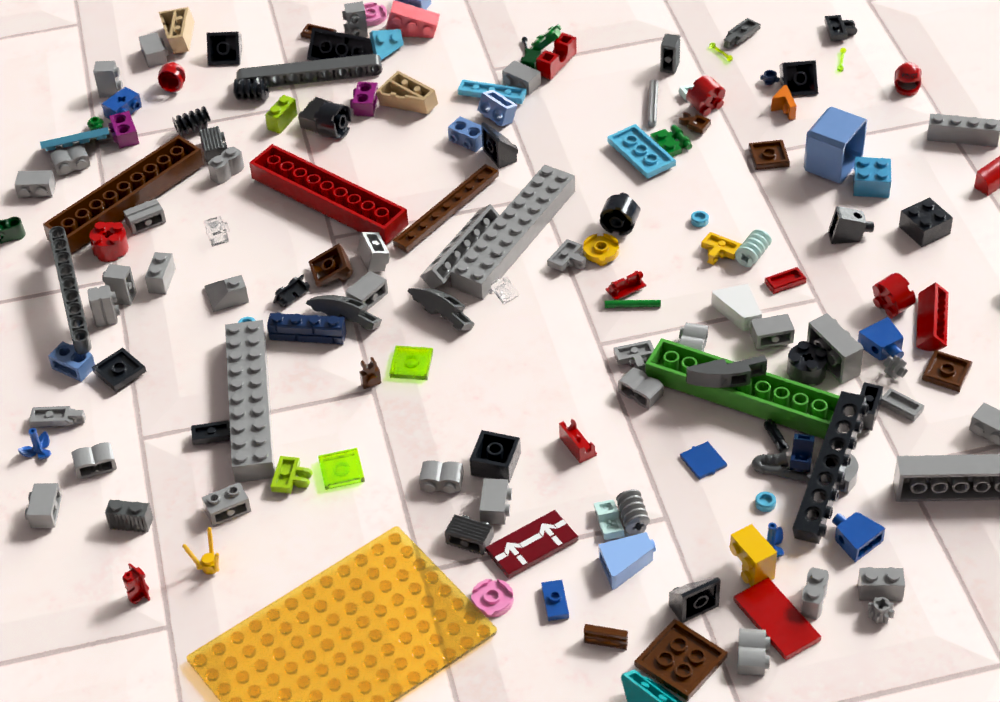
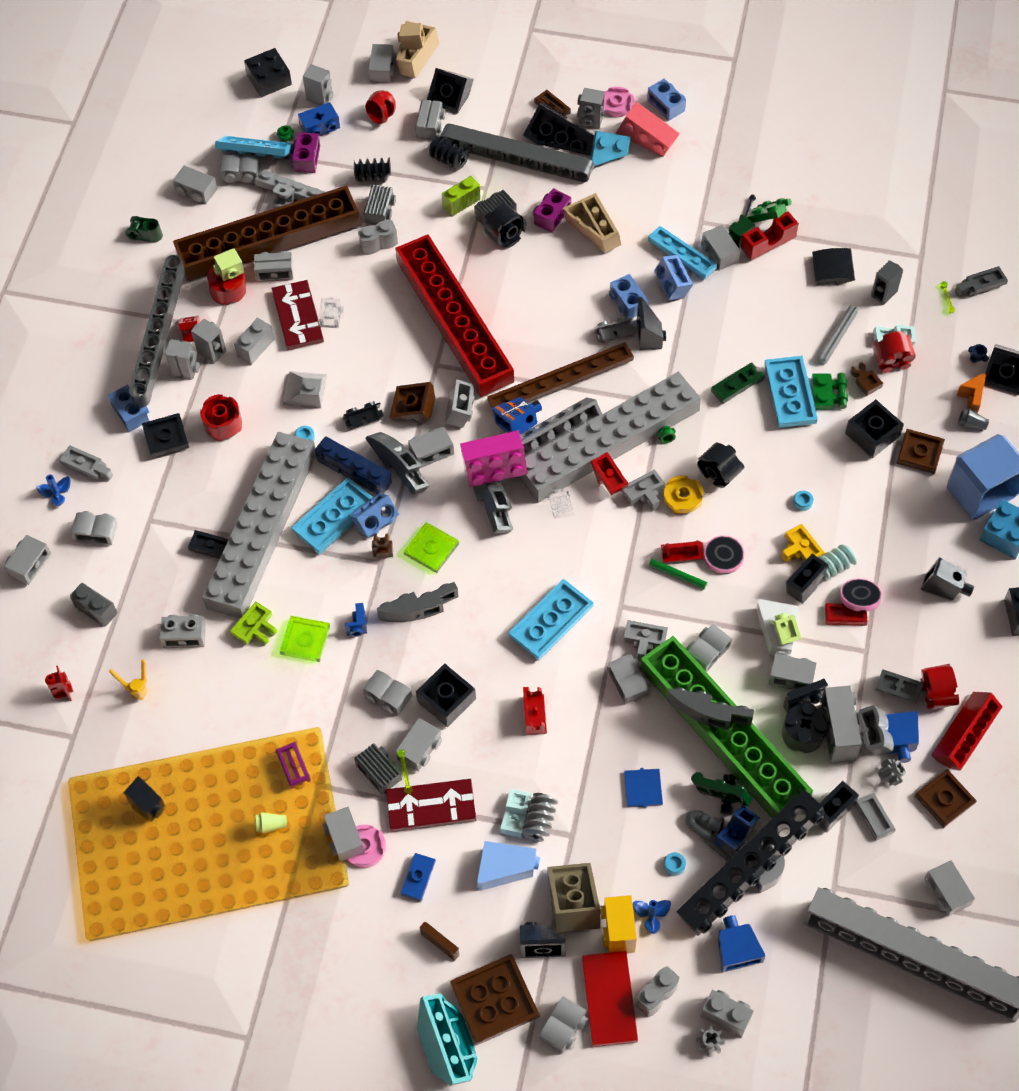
camera: 25 degrees right, 15 degrees up
none -> black slope [123,776,165,822]
none -> red slope [178,315,200,342]
none -> red brick [200,394,242,441]
none -> yellowish green brick [213,248,244,281]
none -> black brick [244,48,292,98]
none -> light grey plate [255,170,325,208]
none -> yellowish green cone [255,812,287,834]
none -> dark red tile [271,280,324,350]
none -> magenta tile [276,742,311,789]
none -> medium azure plate [291,477,373,555]
none -> light grey brick [322,806,365,861]
none -> blue bracket [345,602,367,637]
none -> medium blue brick [349,493,400,537]
none -> dark grey slope [377,582,459,622]
none -> tan brick [397,23,425,50]
none -> clear neon green hinge [397,749,413,794]
none -> light grey brick [415,99,445,140]
none -> dark pink brick [460,430,528,487]
none -> blue torso [492,398,542,435]
none -> medium azure plate [508,578,594,661]
none -> dark tan slope [547,863,601,933]
none -> red slope [591,452,629,496]
none -> light grey hinge [594,317,634,342]
none -> green plate [657,426,676,444]
none -> dark green plate [691,772,752,807]
none -> black tile [704,535,744,574]
none -> dark green plate [711,362,765,404]
none -> yellowish green bracket [770,612,802,645]
none -> black plate [783,678,828,712]
none -> black slope [786,553,828,604]
none -> black slope [812,248,856,285]
none -> tile [840,578,882,612]
none -> black brick [845,399,904,458]
none -> light grey brick [858,705,894,755]
none -> dark grey hinge [875,669,923,704]
none -> dark grey cone [958,409,989,430]

